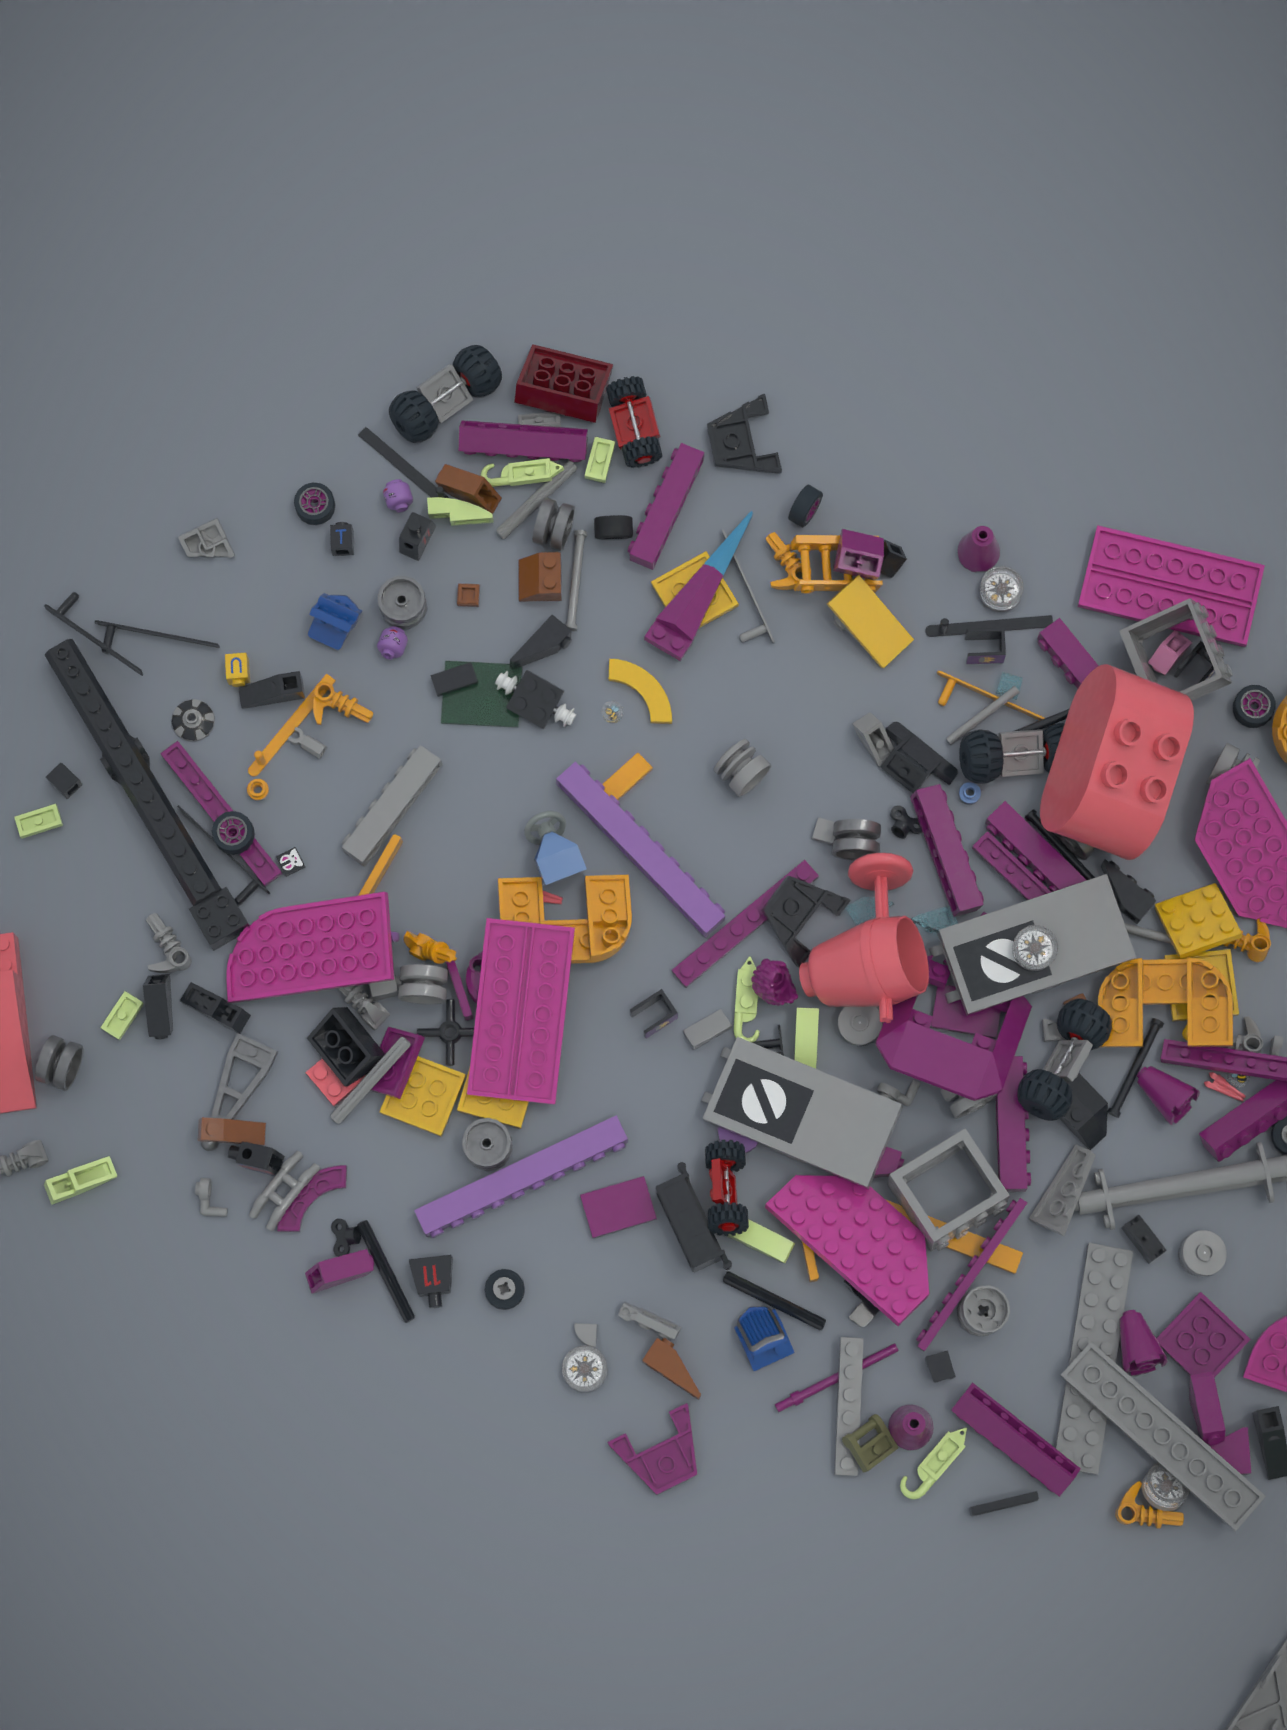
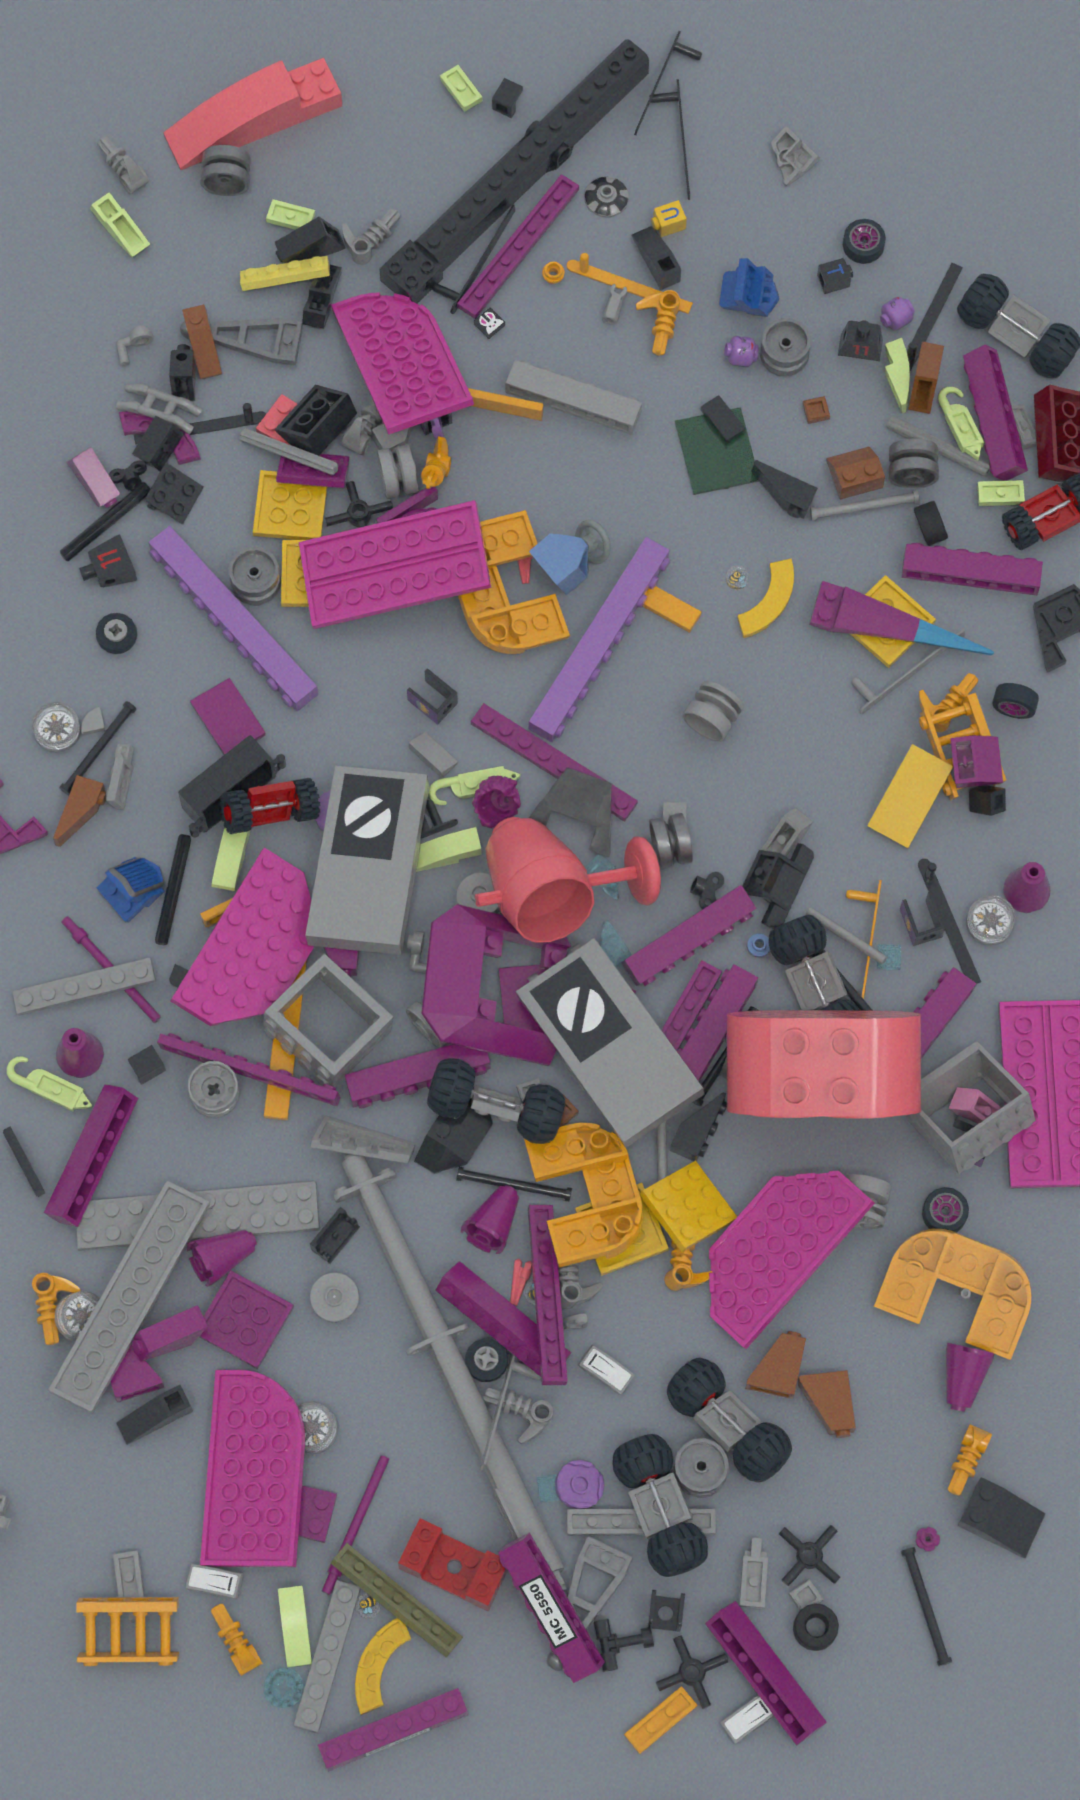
camera: 70 degrees right, 5 degrees down
wheel [212,811,255,855] -> none
black plate [495,670,576,729] -> none
olive plate [842,1414,899,1473] -> none
clear piece [1012,925,1058,971] -> none
none -> black bar [59,701,137,795]
none -> black hinge [132,416,184,471]
none -> black piece [134,403,266,445]
none -> black hinge [145,462,204,524]
none -> light yellow plate [240,256,330,291]

